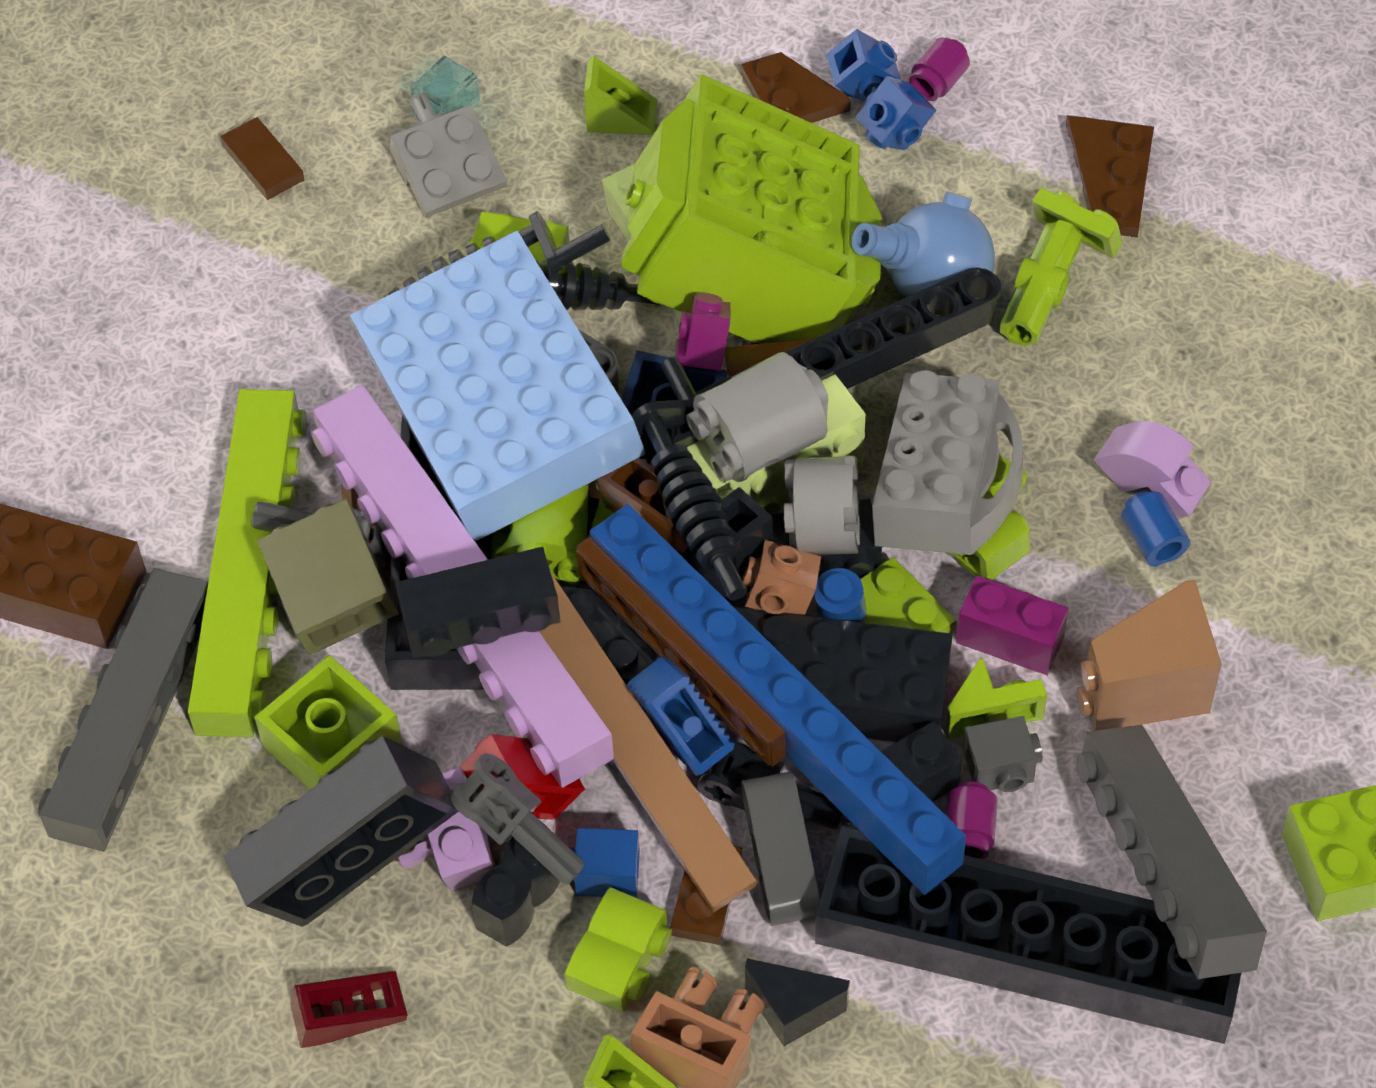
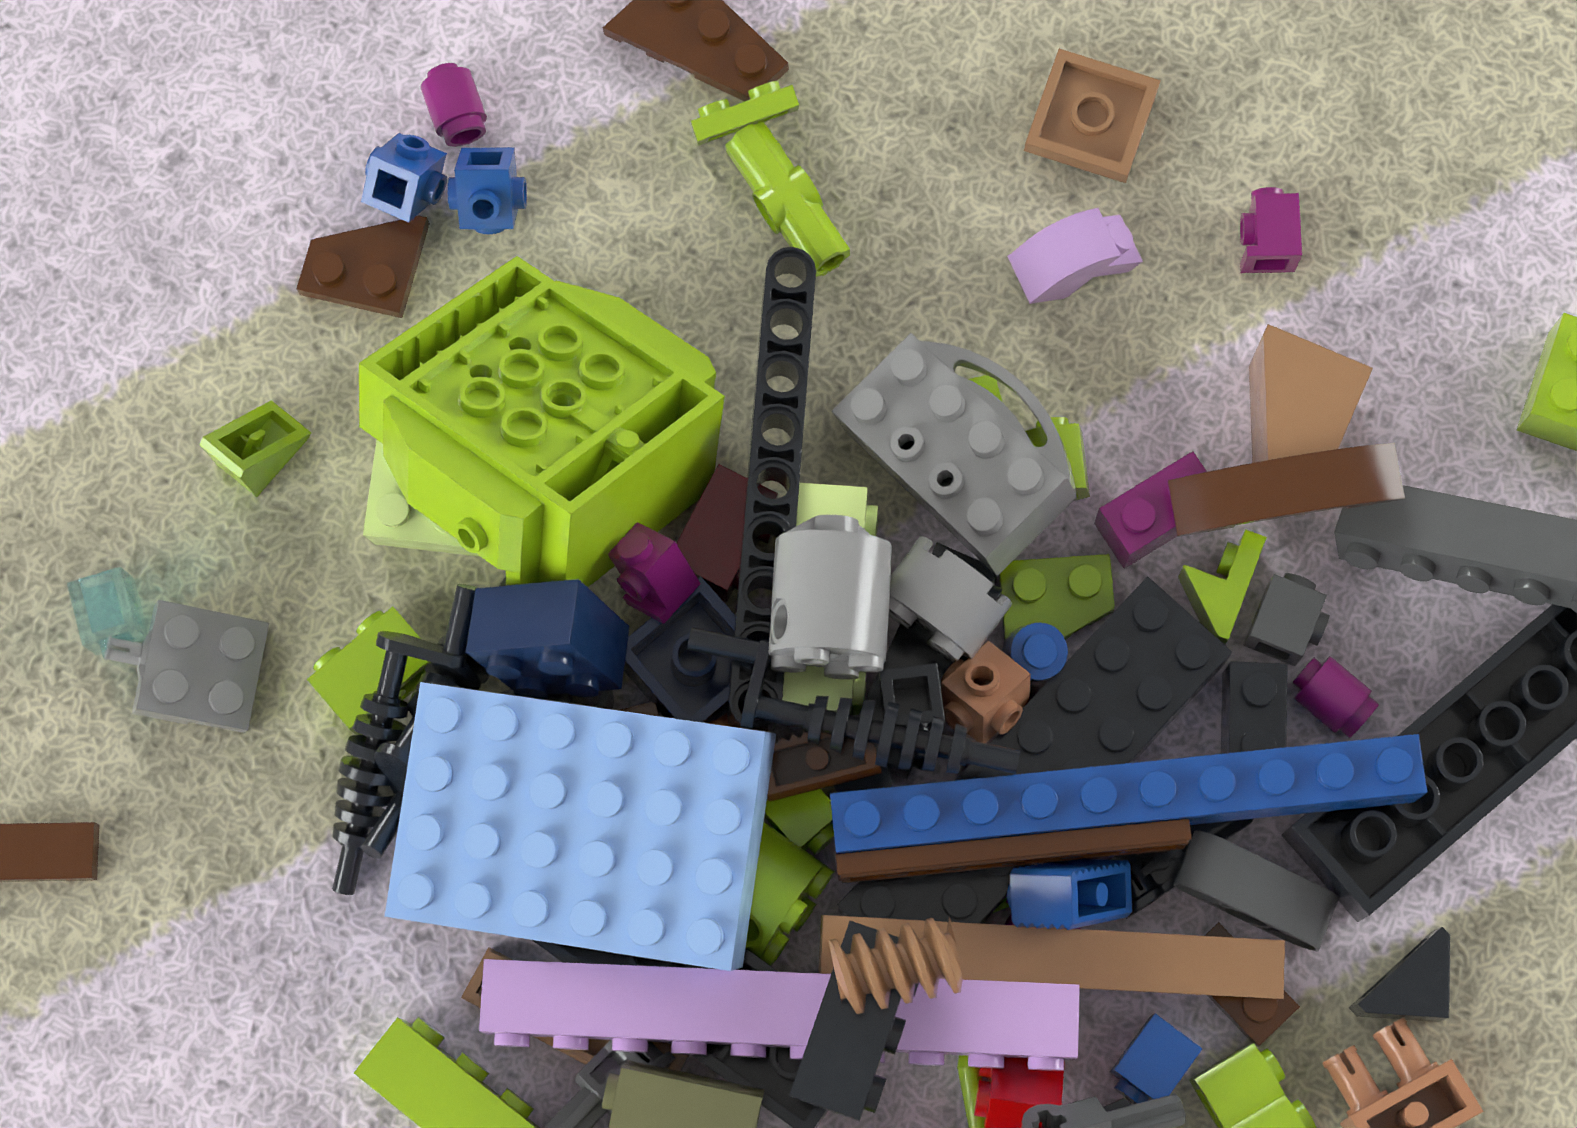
camera: 50 degrees left, 20 degrees up
medium blue piece [852,191,995,298] -> none
blue brick [1121,491,1190,567] -> none
none -> dark blue brick [466,579,630,700]
none -> medium nougat piece [829,917,963,1014]
none -> medium nougat plate [1024,48,1161,183]
none -> reddish brown slope [1168,442,1405,537]
none -> magenta brick [1240,187,1302,273]

